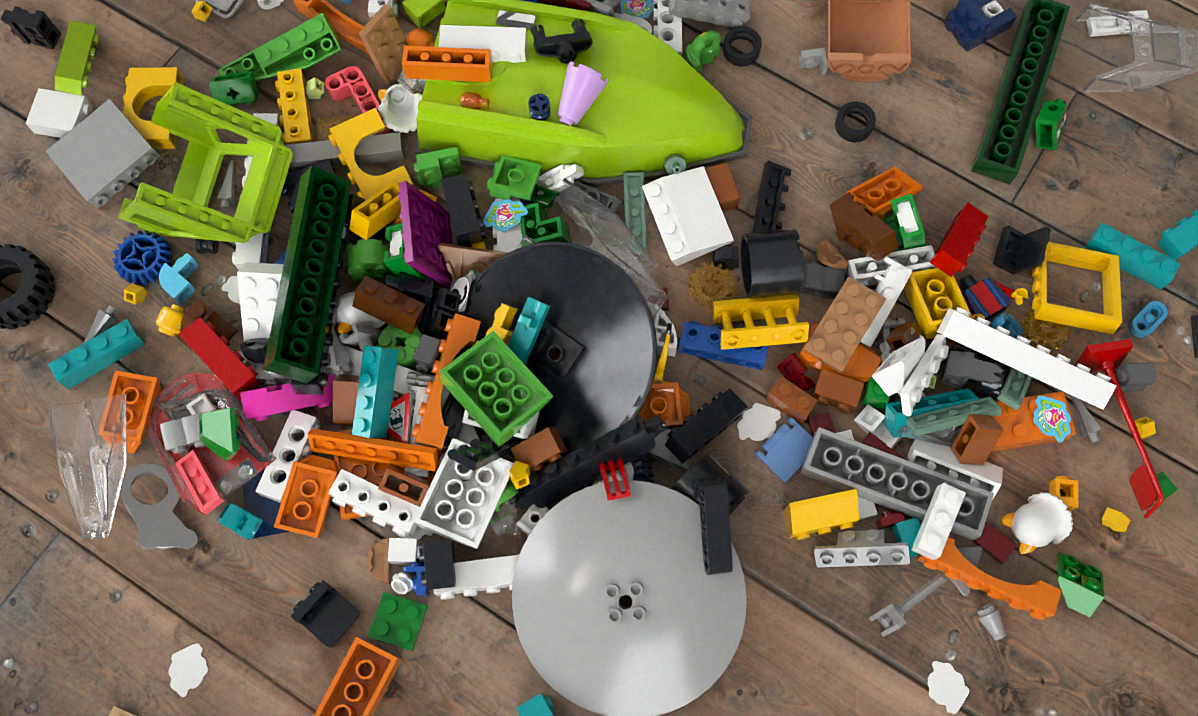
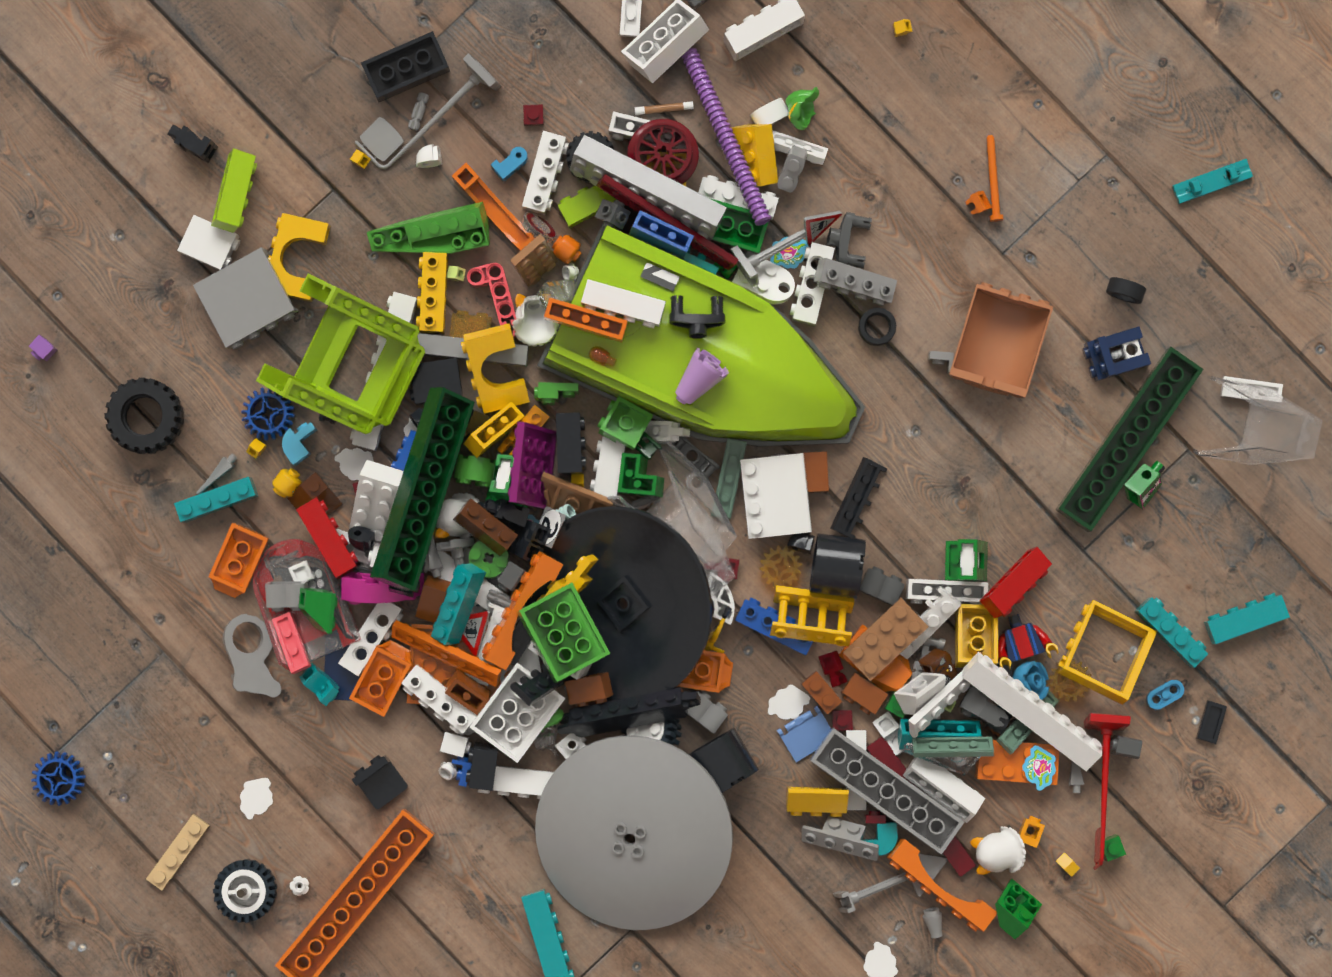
camera: 10 degrees right, 15 degrees up
clear windscreen [48,394,127,539] -> none
green brick [209,71,259,106] -> none
light grey piece [217,160,235,211] -> none
medium nougat tile [367,538,391,584] -> none
green plate [368,592,428,651] -> none
sticker [483,199,528,232] -> none
teal hinge [508,297,550,365] -> none
yellow piece [509,460,530,489] -> none
dark blue wheel [528,94,550,121] -> none
red tile [599,459,631,501] -> none
sand green tile [664,154,686,175] -> none
black brick [665,388,748,464] -> none
bright green hair [684,30,721,73] -> none
black beam [692,476,733,575] -> none
medium nougat tile [816,239,848,269] -> none
reddish brown wedge [830,192,898,261] -> none
black tyre [835,101,876,143] -> none
orange slope [846,166,924,220] -> none
white brick [911,483,966,560] -> none
dark orange brick [951,414,1003,465] -> none
black bracket [993,225,1051,275] -> none
yellow piece [1134,416,1156,439] -> none

